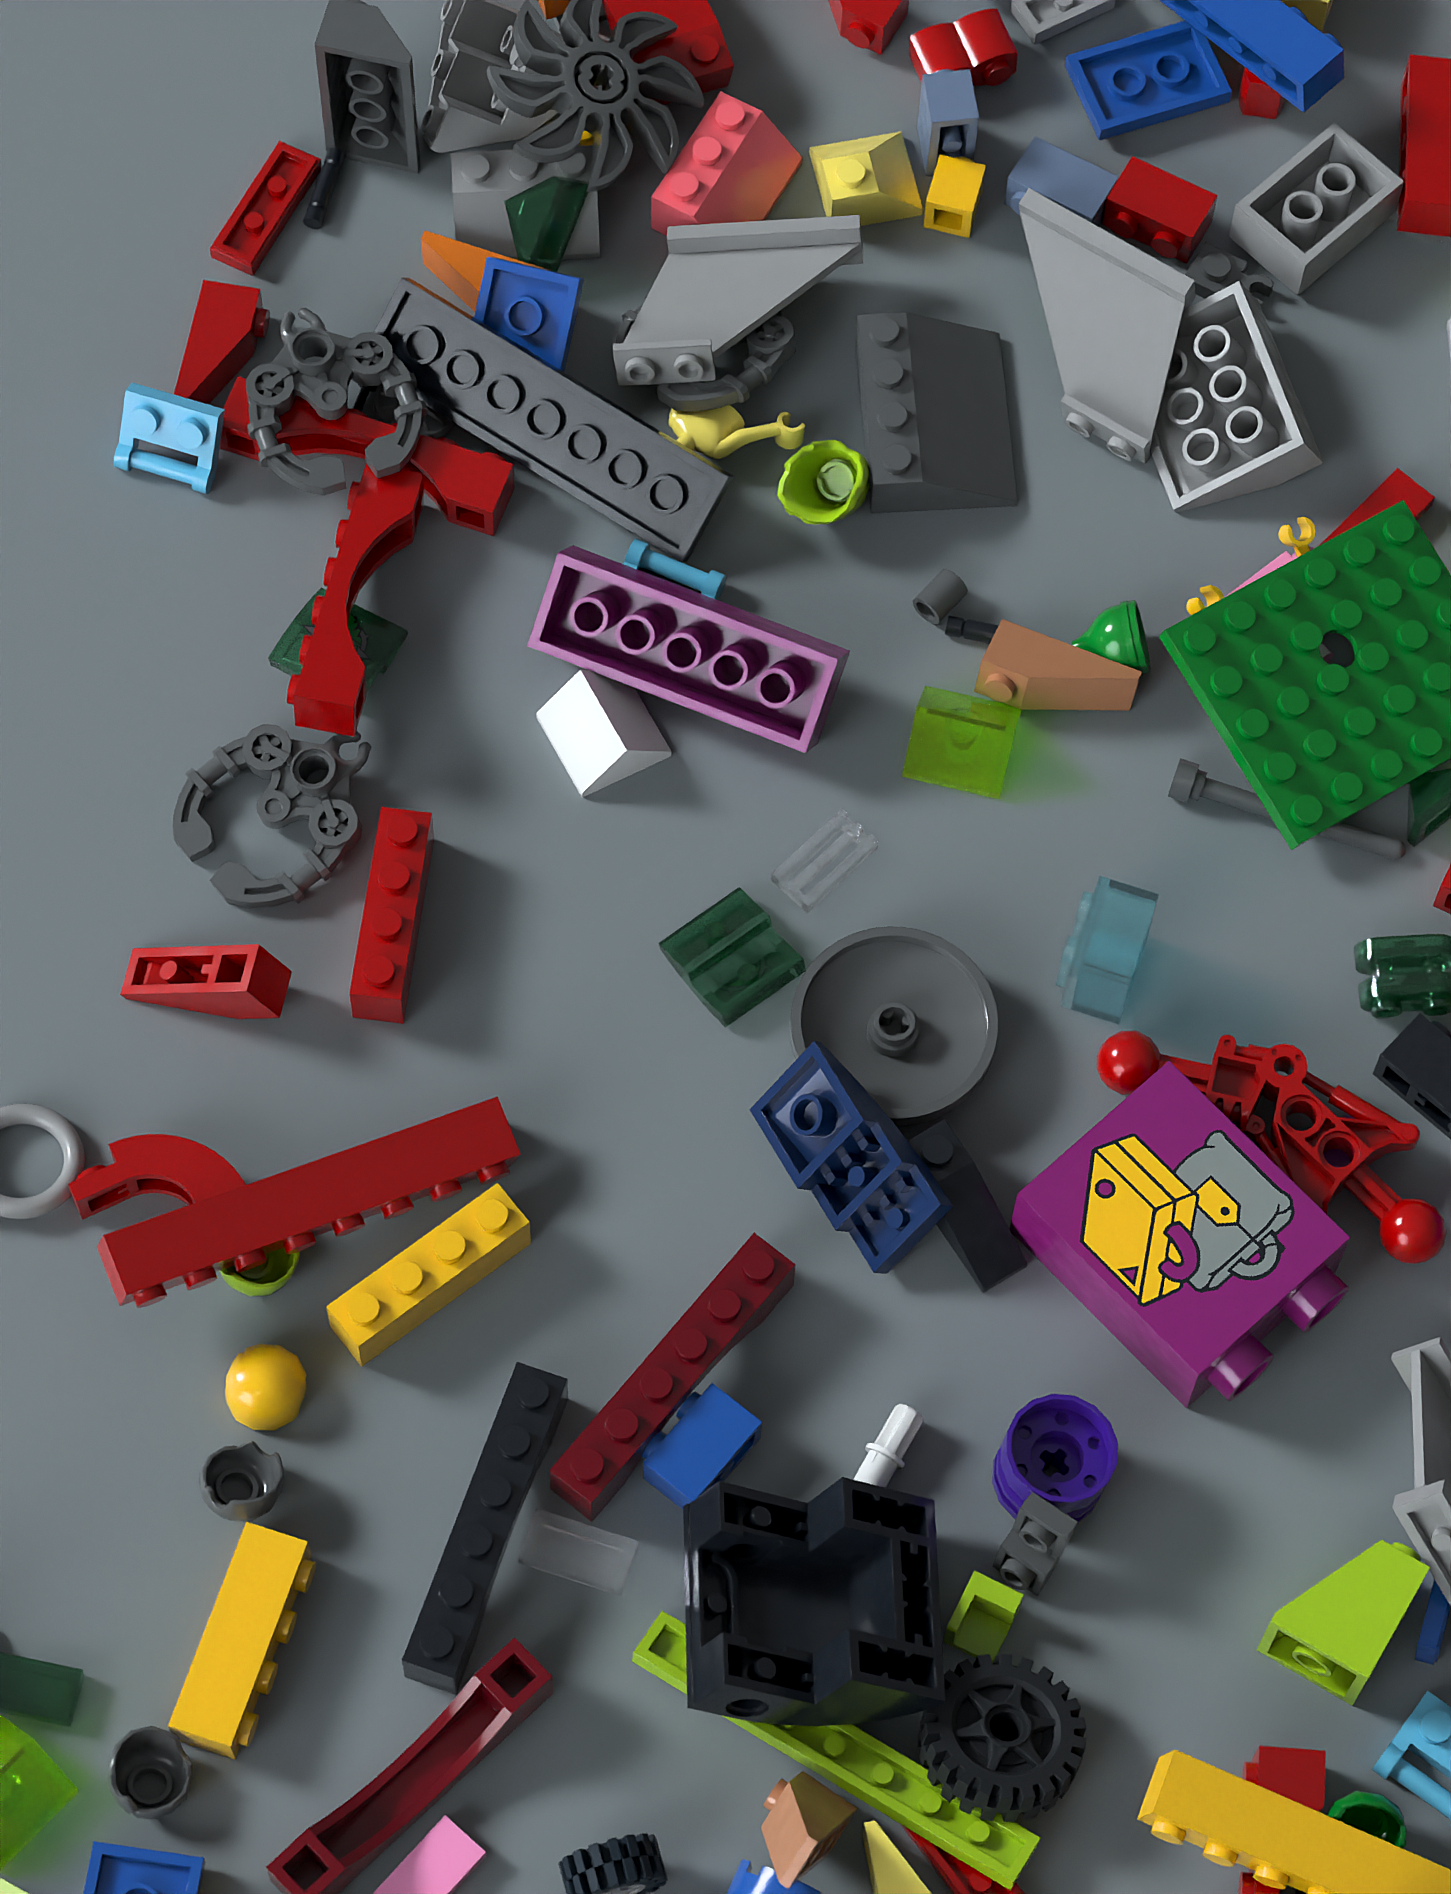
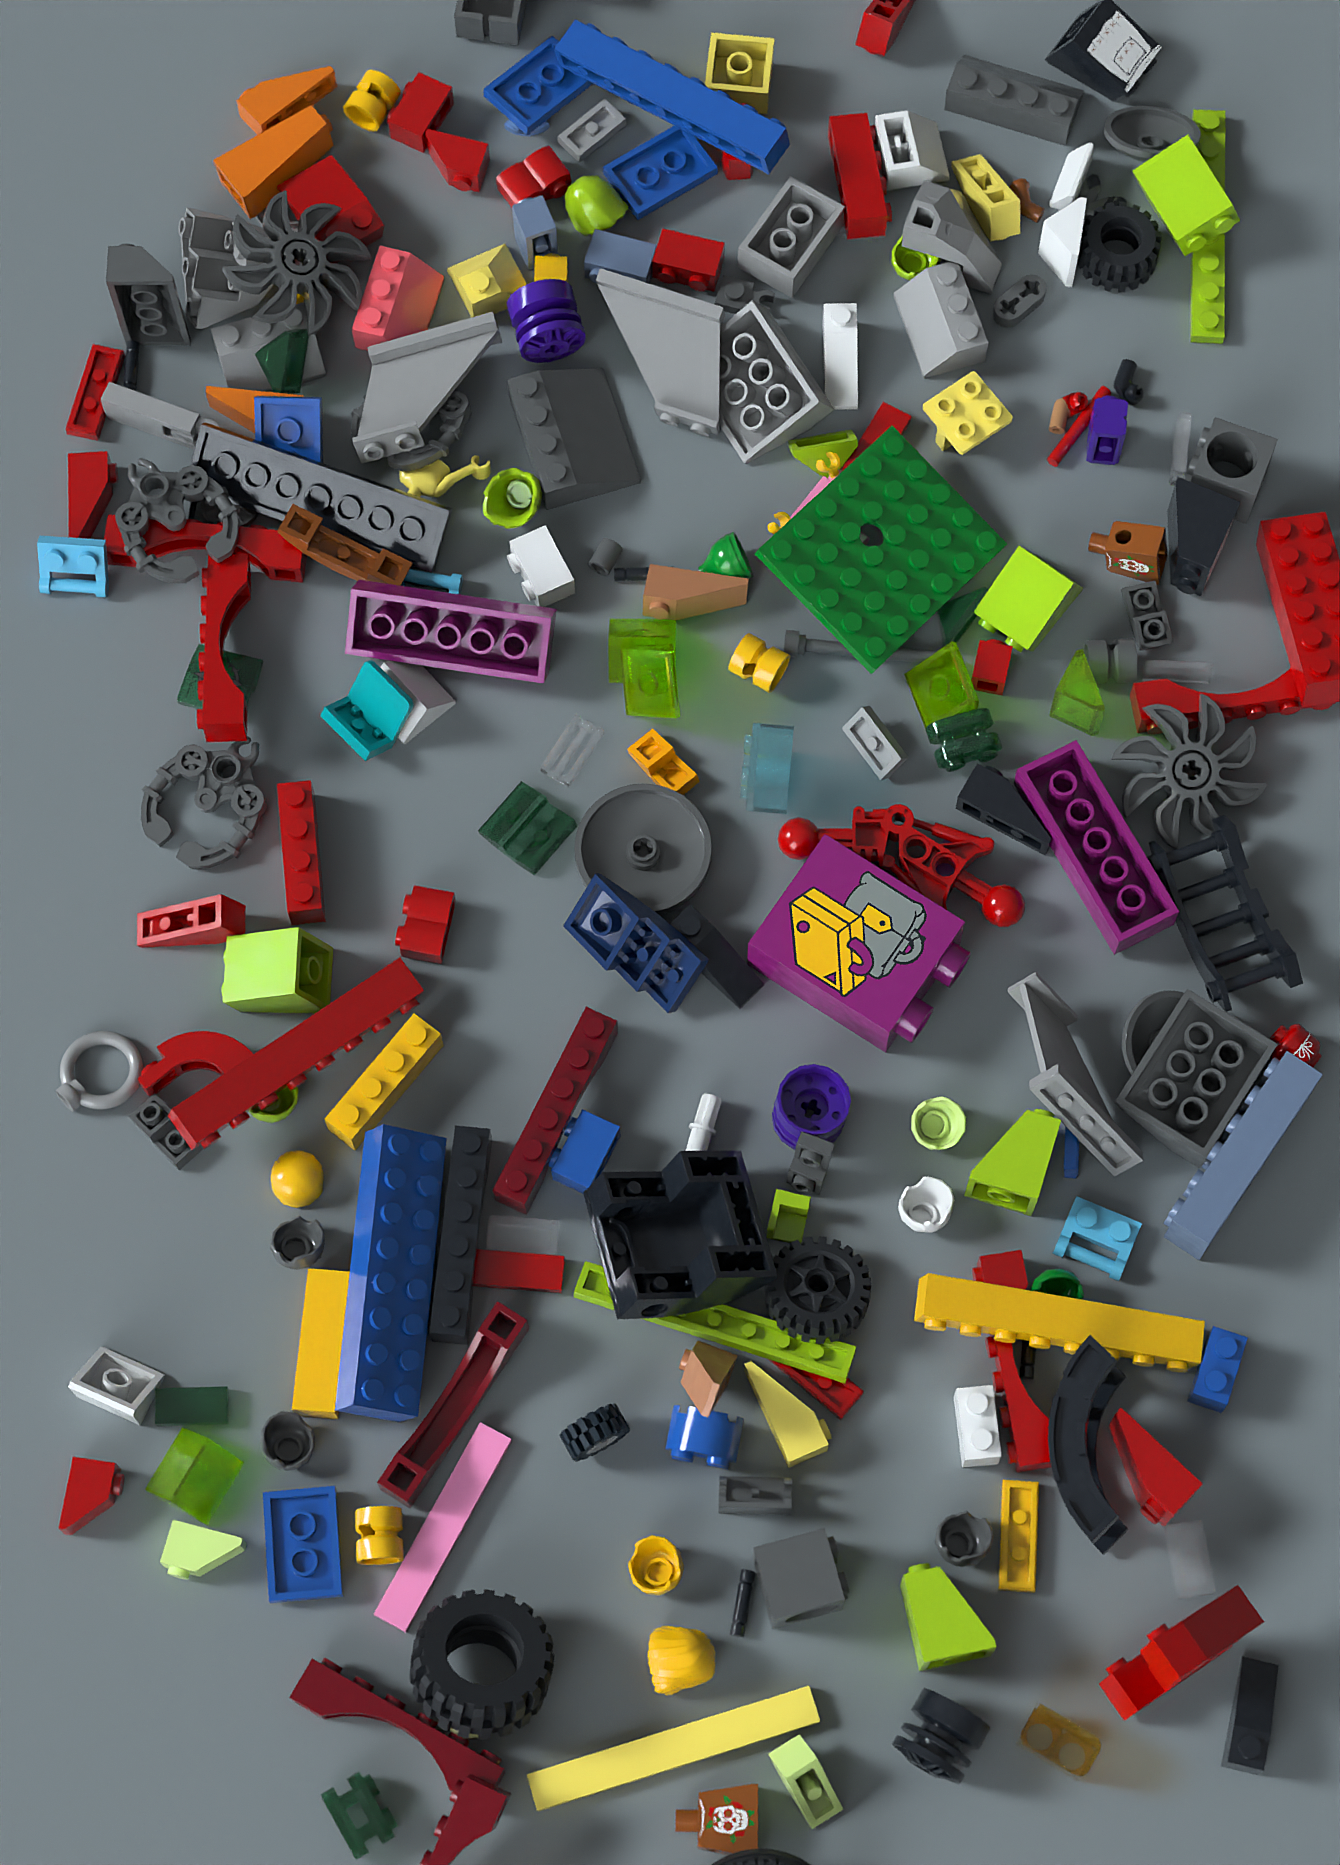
camera: 10 degrees left, 5 degrees up
none -> light grey hinge [100,382,219,450]
none -> dark grey slope [129,1093,203,1170]
none -> slope [221,927,333,1014]
none -> dark orange slope [278,504,413,586]
none -> teal bracket [320,660,414,761]
none -> blue brick [335,1124,447,1422]
none -> red brick [395,885,456,964]
none -> red tile [474,1249,565,1293]
none -> dark purple wheel [507,279,586,363]
none -> white brick [507,525,575,607]
none -> lime hair [565,176,629,237]
none -> clear neon green slope [620,643,680,718]
none -> light orange slope [627,728,700,795]
none -> yellow wheel [728,633,791,693]
none -> lime slope [788,429,858,478]
none -> white slope [822,303,858,410]
none -> light grey plate [842,705,909,780]
none -> white hair [898,1176,955,1233]
none -> clear neon green slope [904,641,979,733]
none -> yellowish green hair [911,1097,966,1150]

